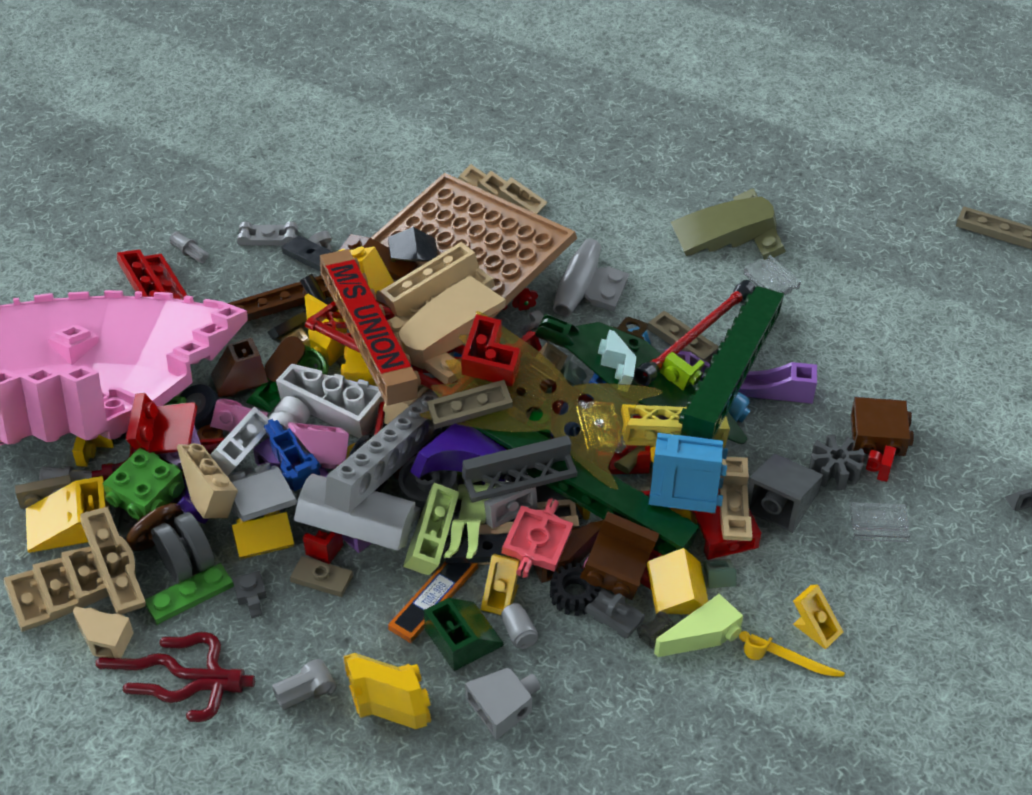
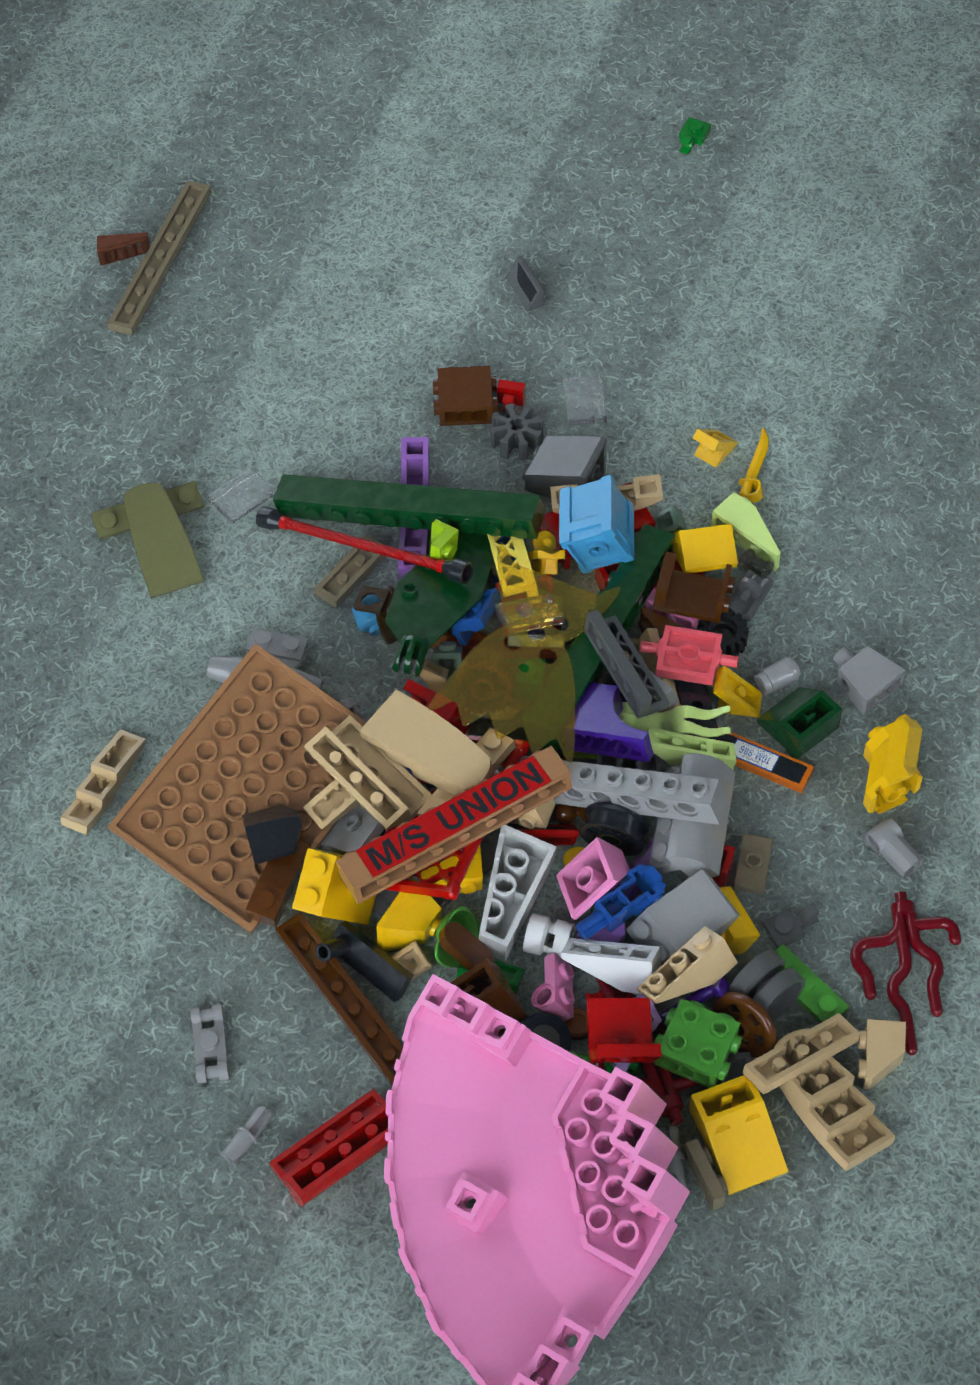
camera: 95 degrees left, 10 degrees up
black tile [281,235,333,272] -> none
light grey tile [309,231,332,251] -> none
dark tan plate [427,380,513,429] -> none
red brick [461,314,520,387] -> none
light aqua slope [598,330,636,392] -> none

